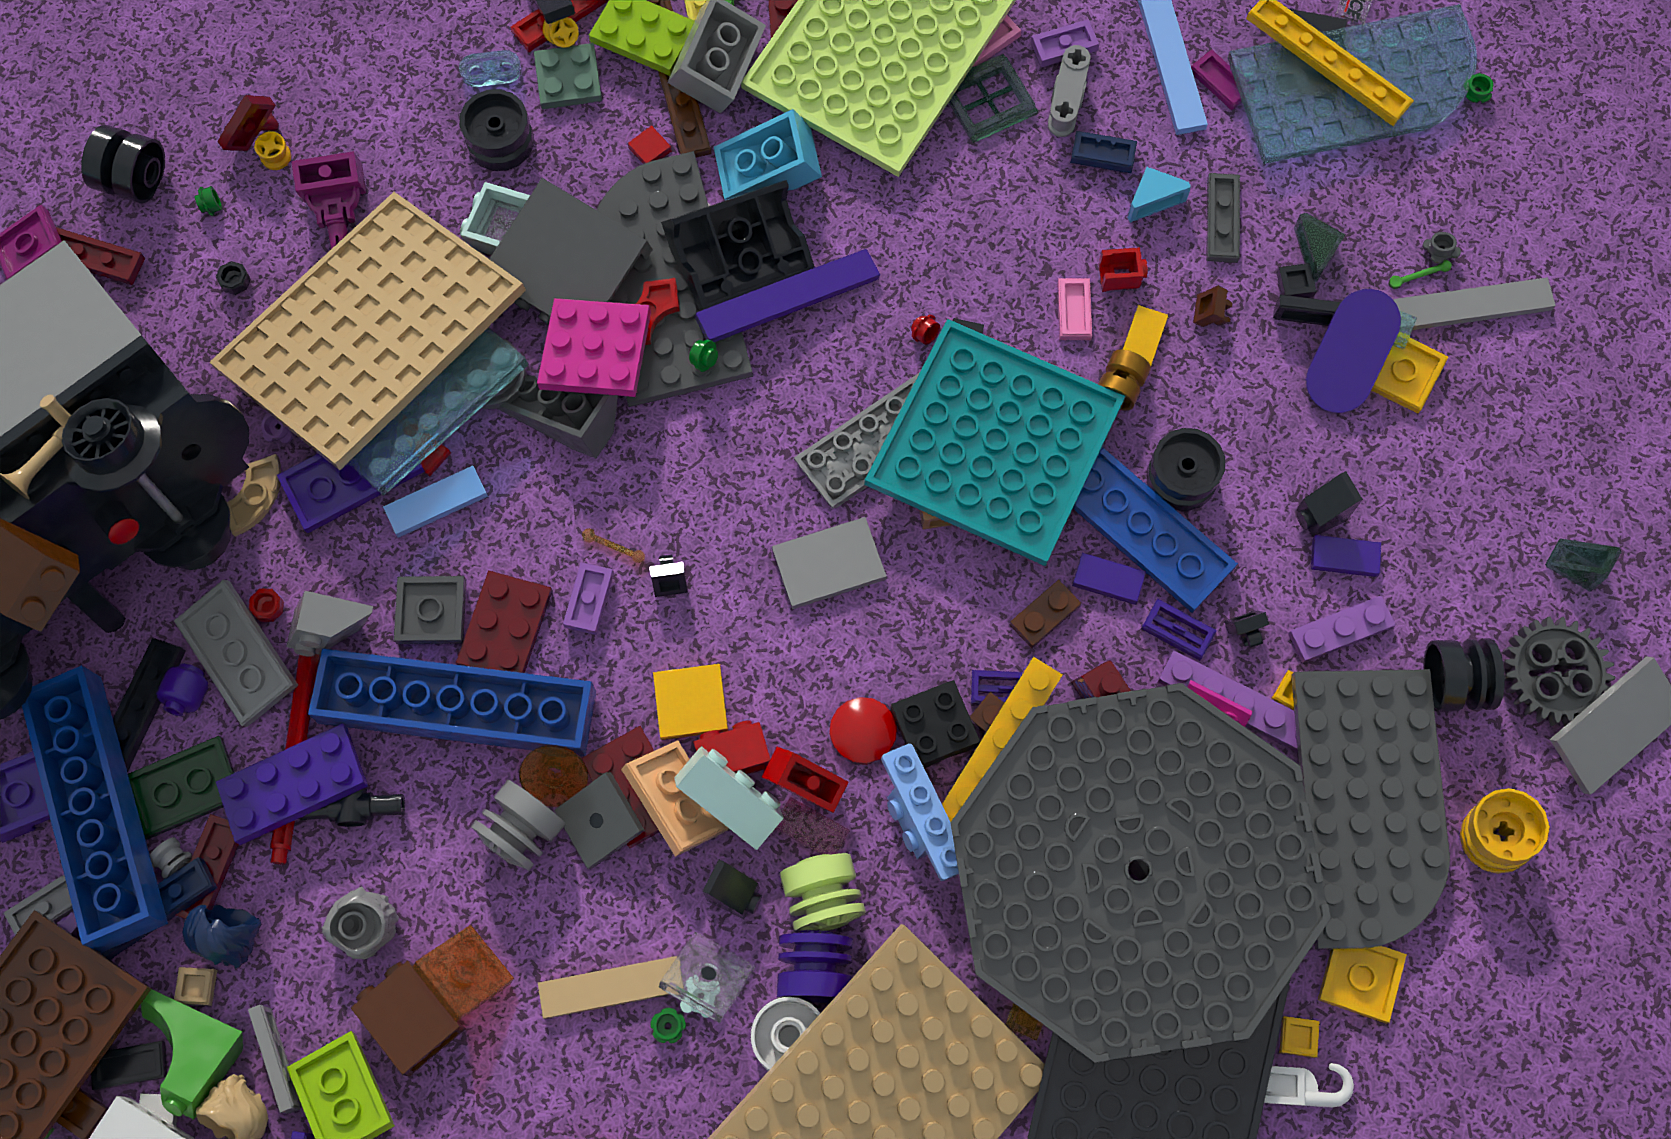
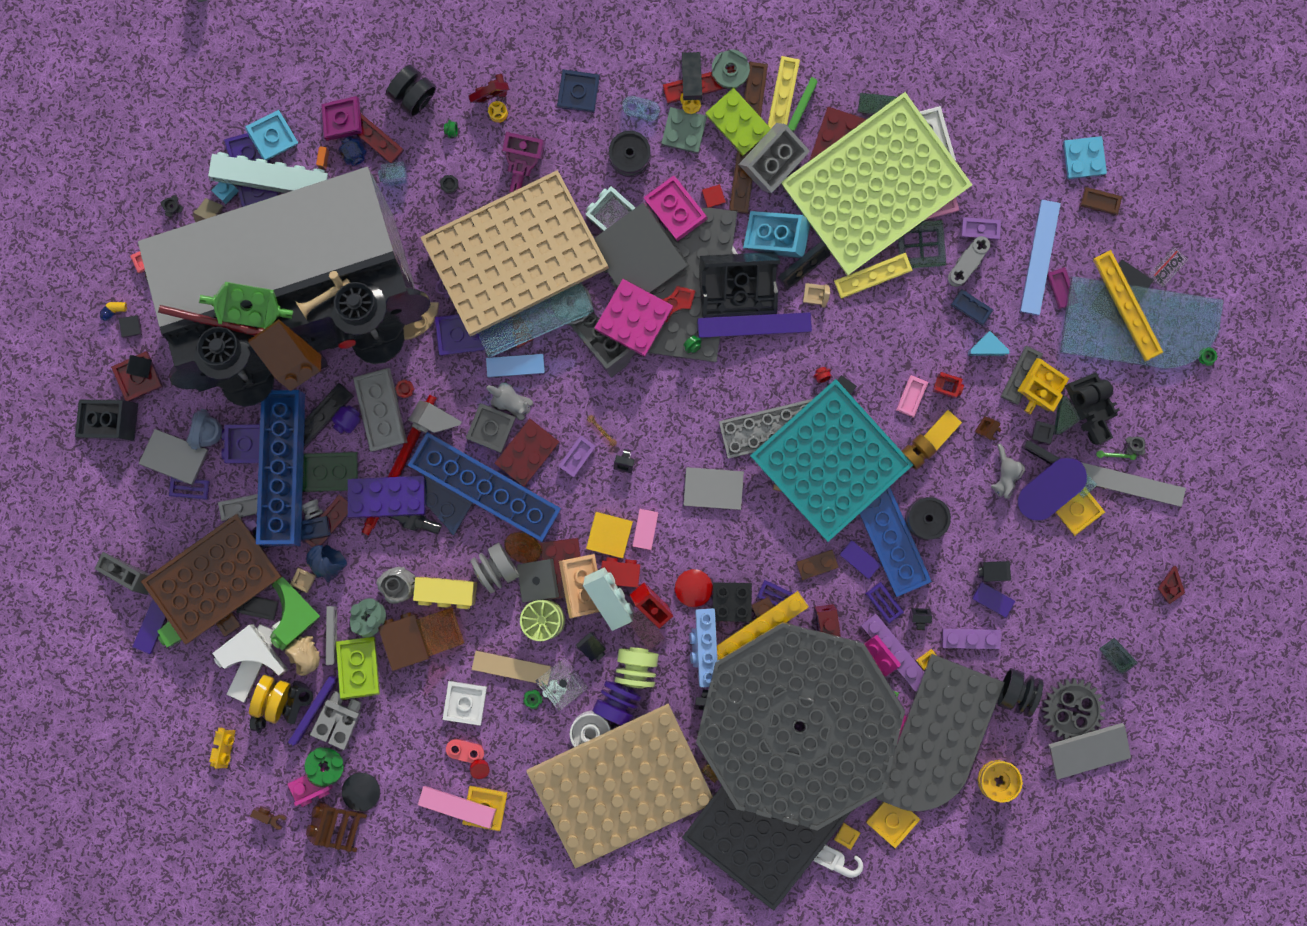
camera: 25 degrees right, 15 degrees up
none -> sand green plate [350,598,386,638]
none -> clear light blue brick [378,161,408,187]
none -> light yellow brick [413,577,477,609]
none -> dark blue wing [422,474,473,536]
none -> white plate [443,681,487,725]
none -> light grey animal [486,383,533,421]
none -> yellowish green wheel [520,600,565,641]
none -> dark blue tile [557,69,600,113]
none -> bright pink tile [633,509,658,550]
none -> dark pink plate [644,176,708,242]
none -> black tile [694,689,708,711]
none -> black tile [778,241,831,290]
none -> tan tile [803,283,830,308]
none -> light yellow tile [834,253,913,299]
none -> light grey animal [990,444,1025,499]
none -> yellow plate [1018,358,1069,415]
none -> black plate [1065,372,1120,445]
none -> dark red piece [1157,566,1185,604]

